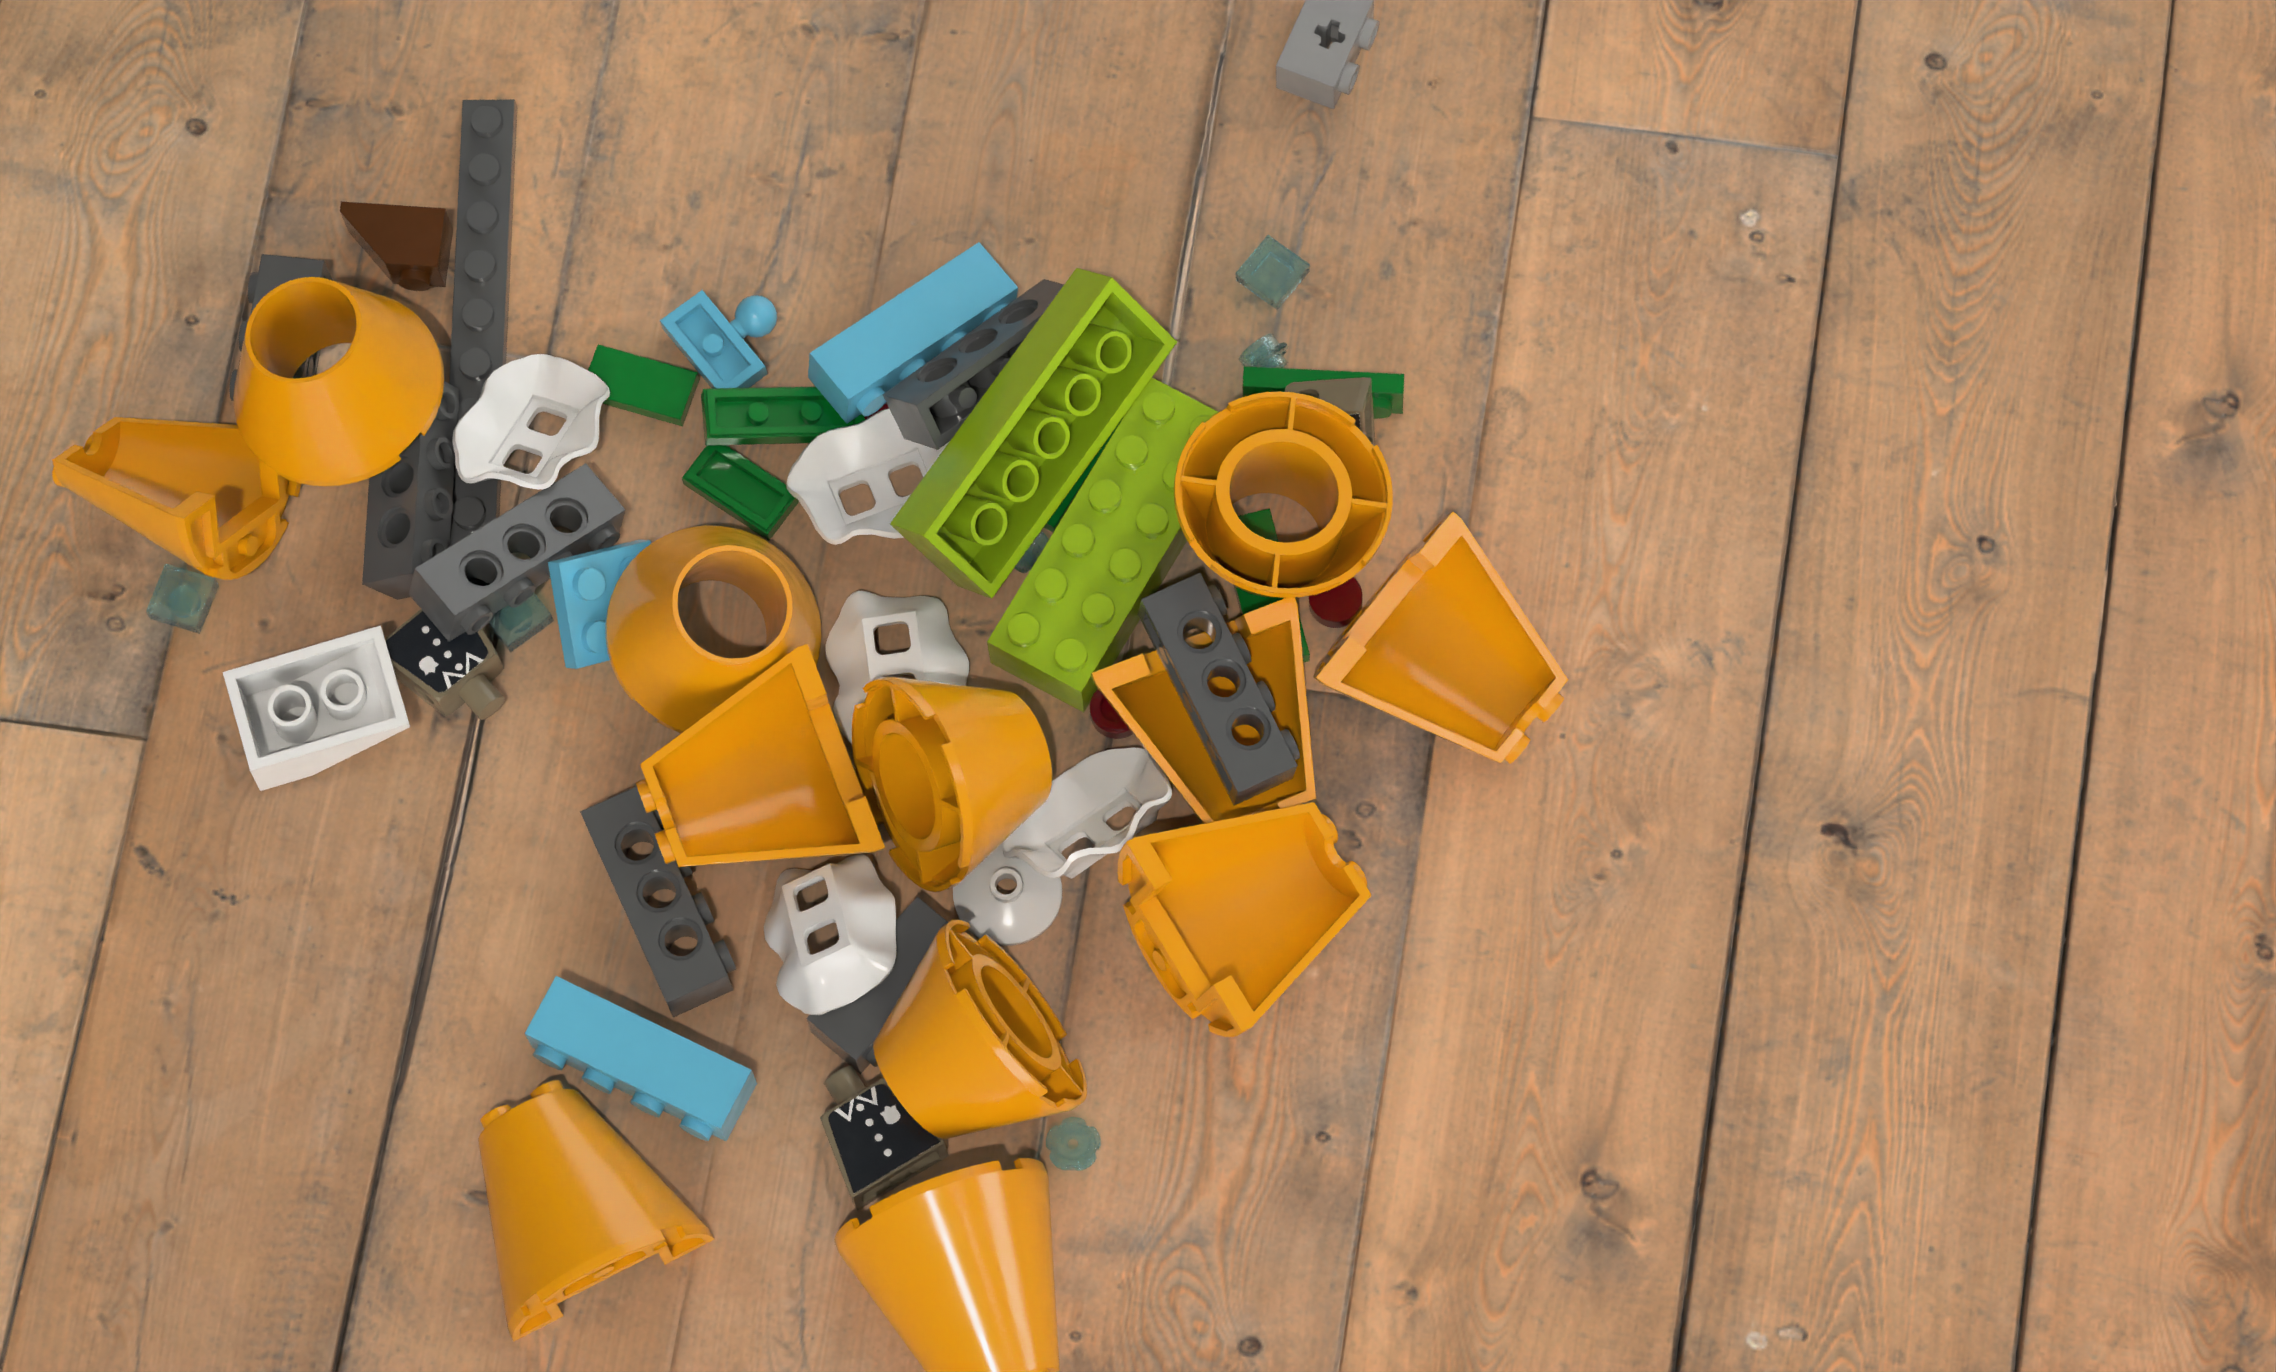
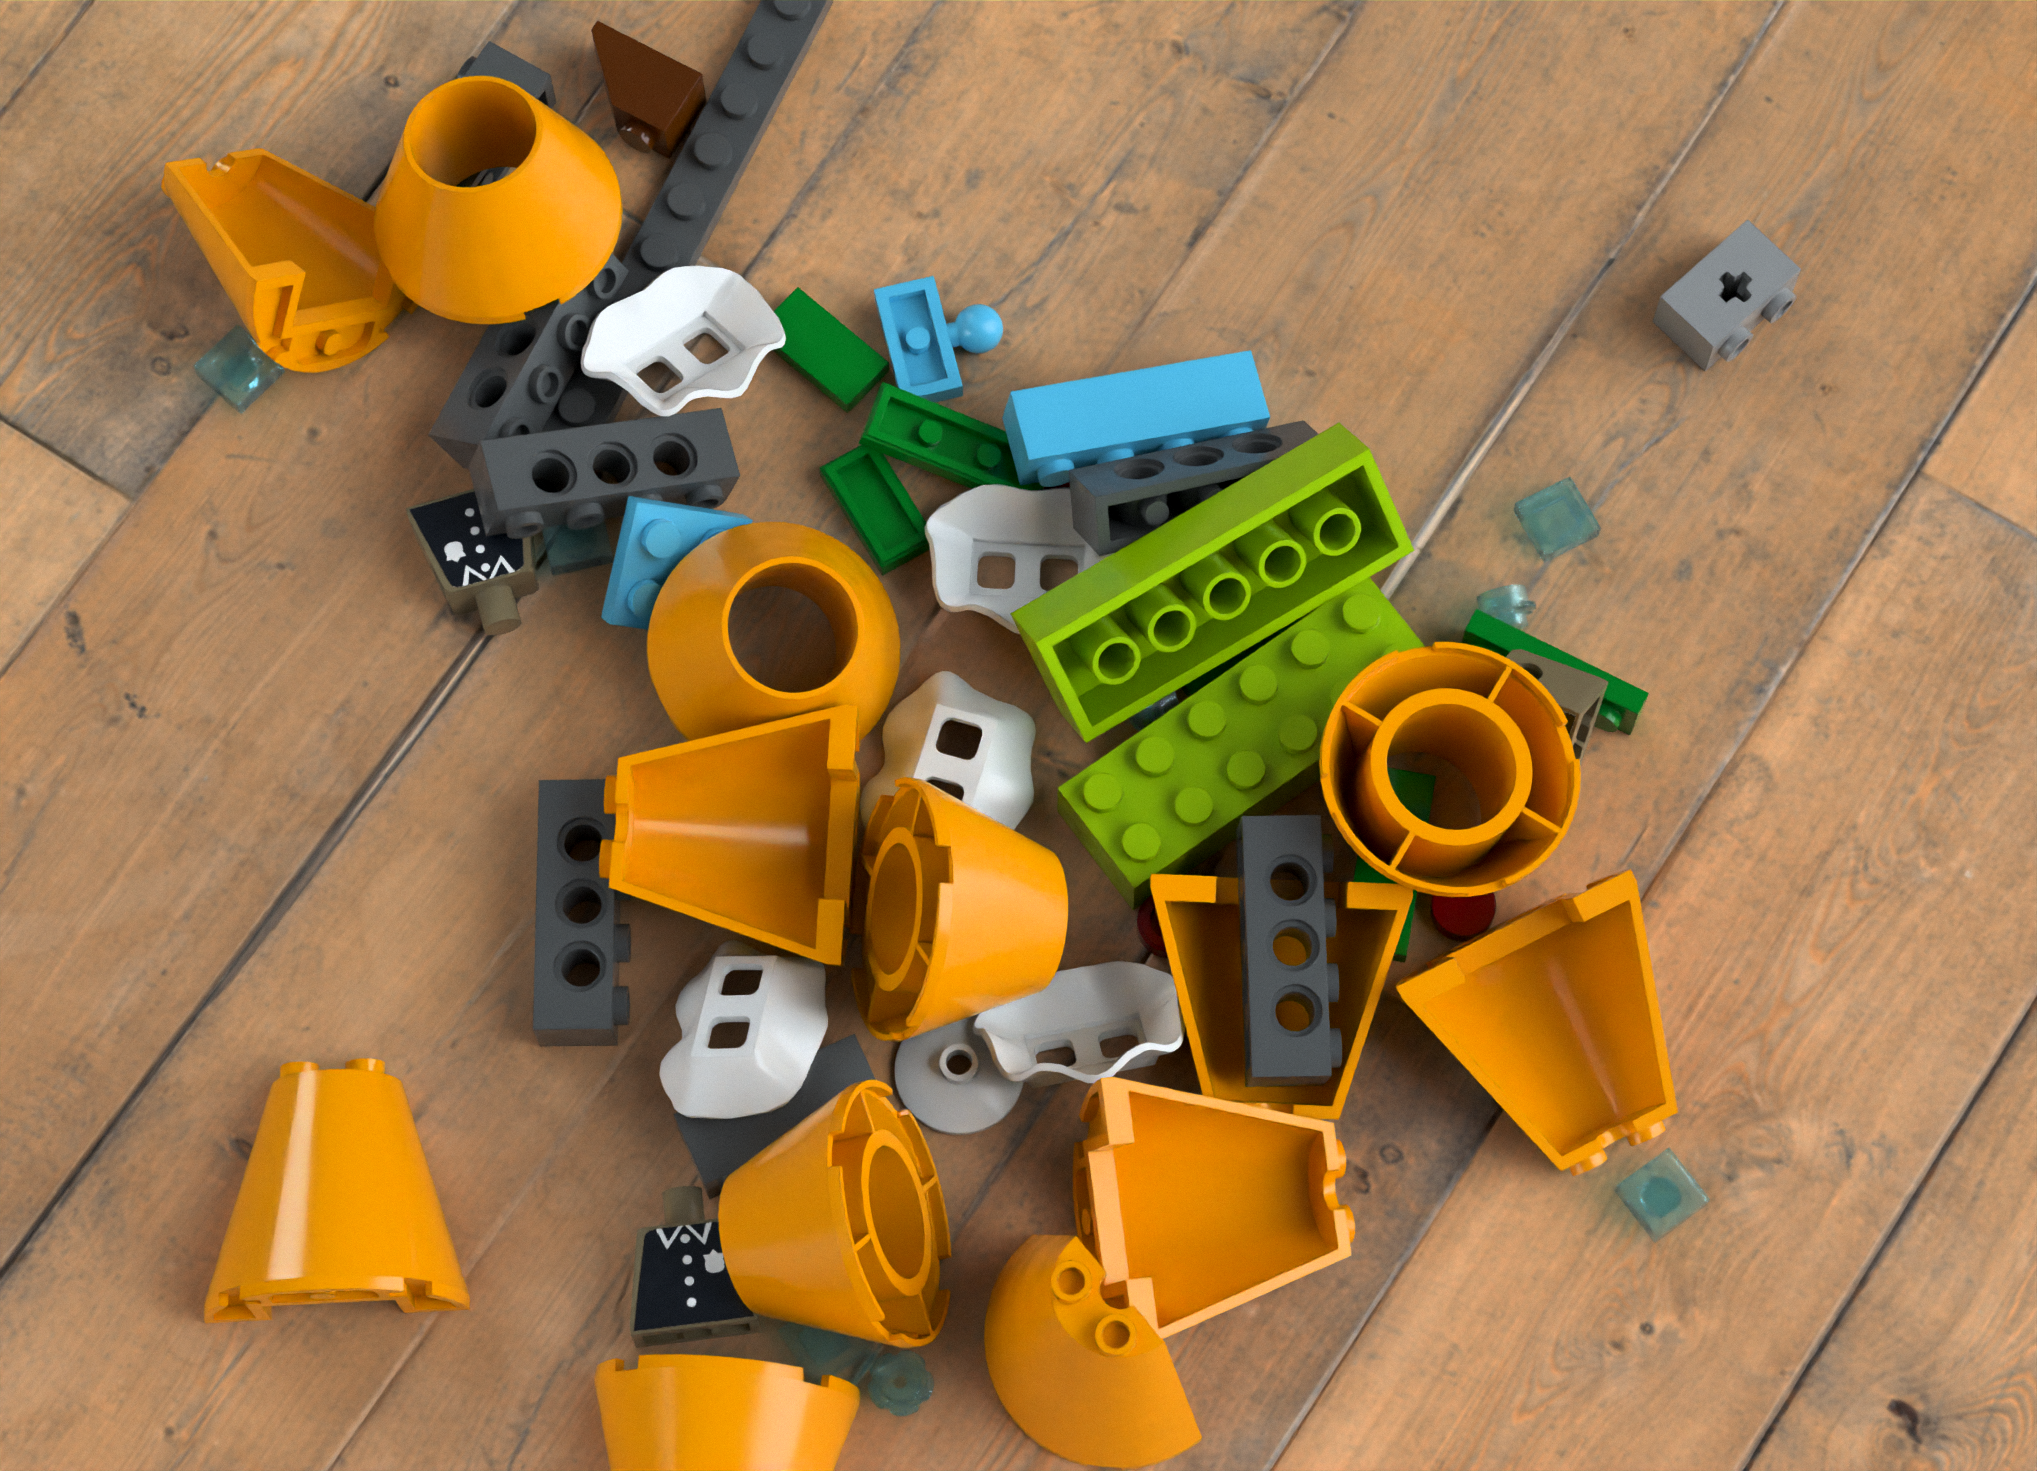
camera: 20 degrees right, 0 degrees up
white slope [223,625,410,791] -> none
medium azure brick [525,976,757,1141] -> none
none -> clear light blue plate [778,1322,871,1386]
none -> light orange cone [984,1234,1202,1470]
none -> clear light blue plate [1614,1147,1710,1243]

